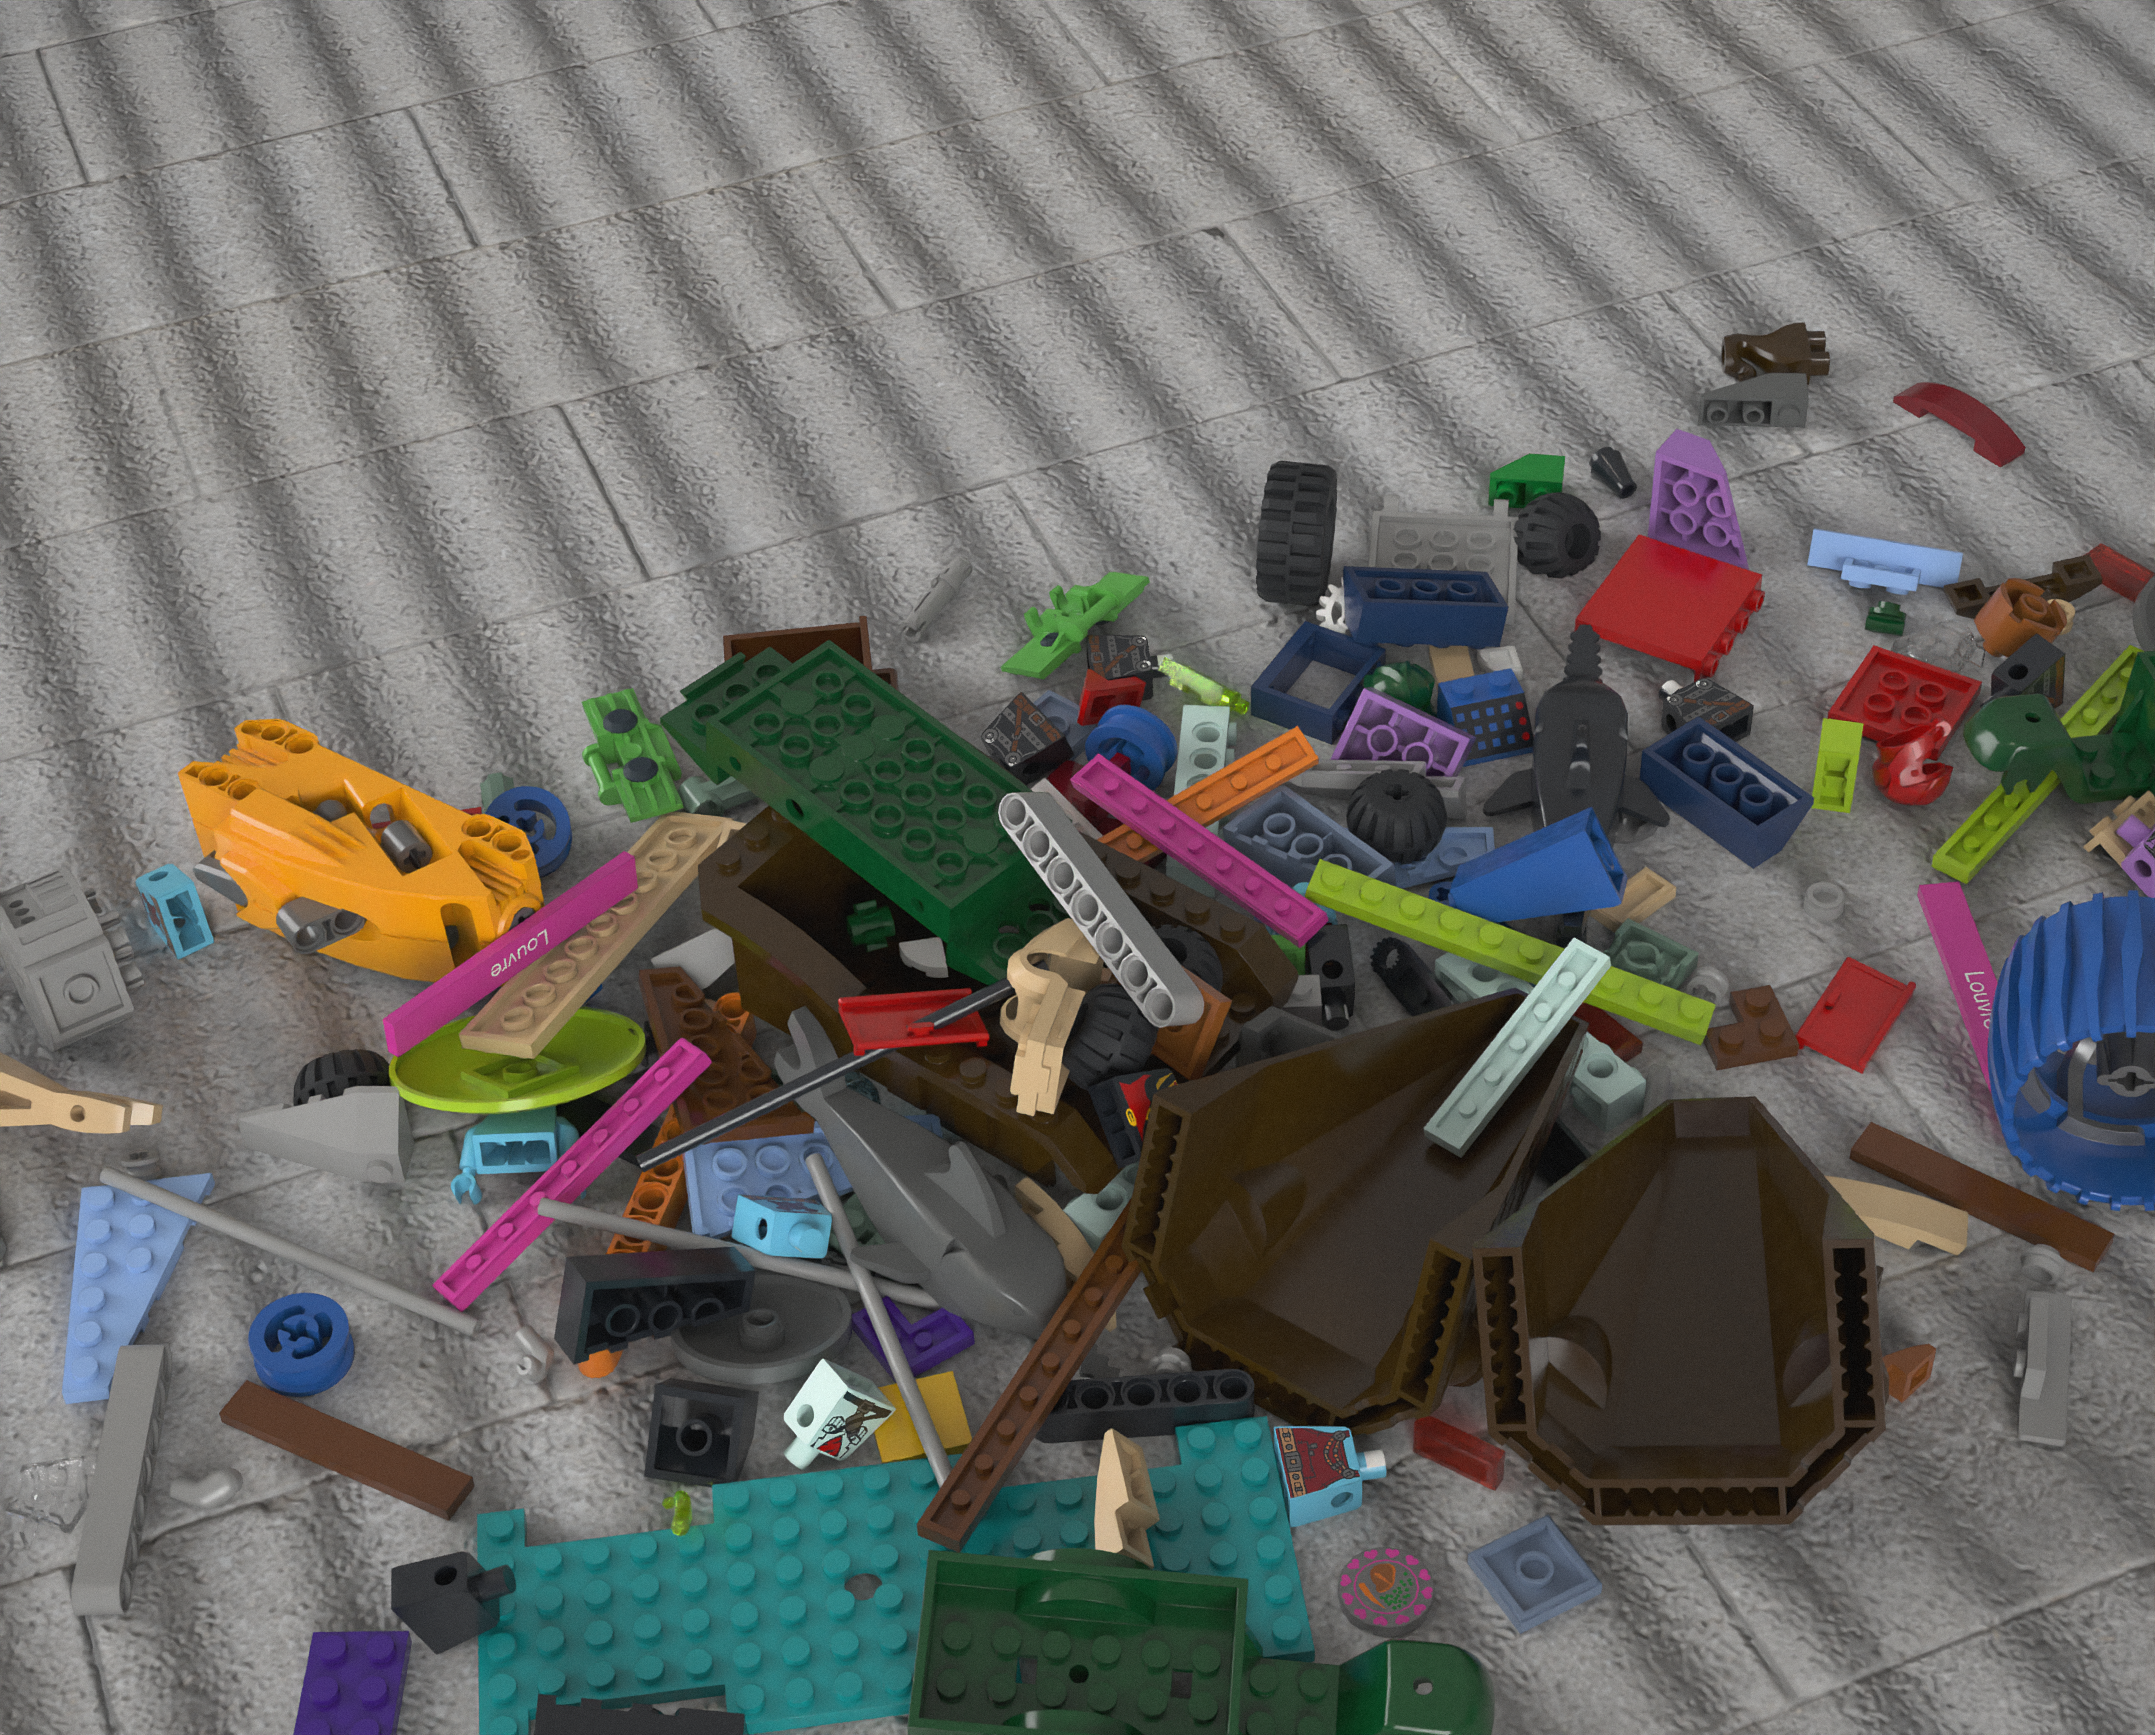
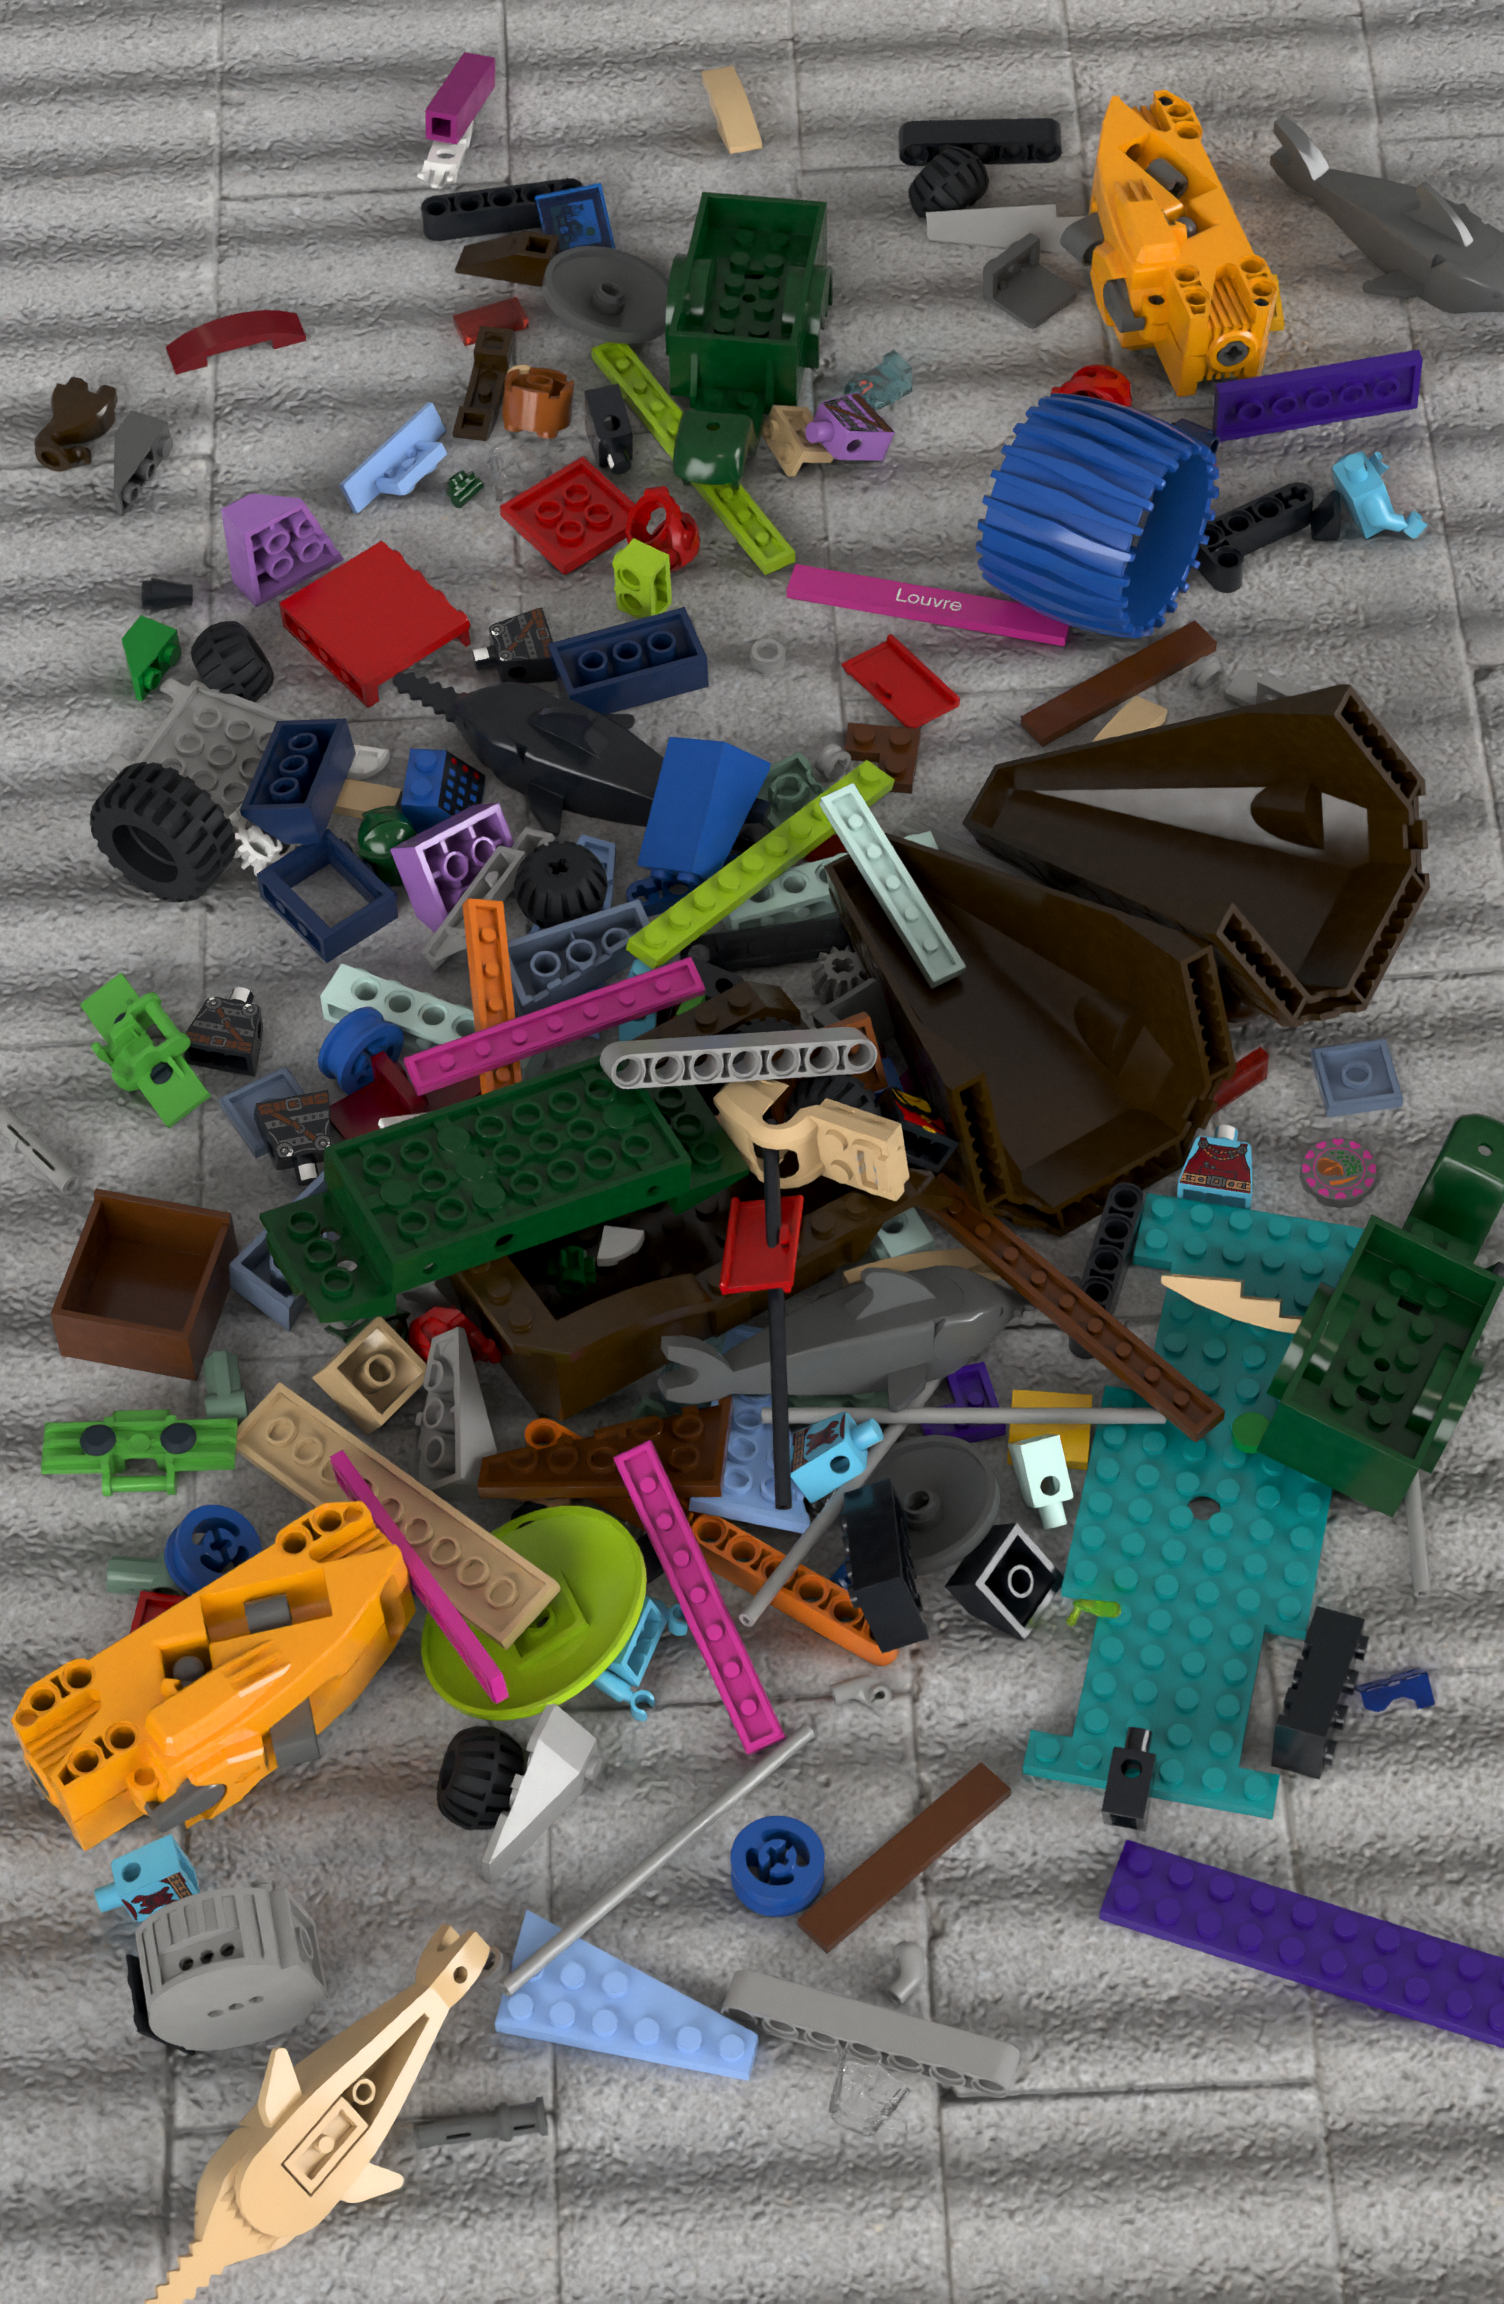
camera: 70 degrees left, 10 degrees up
red slope [1077,669,1146,726] -> none
light grey plate [1148,1348,1193,1374] -> none
clear neon green plate [1158,657,1250,715] -> none

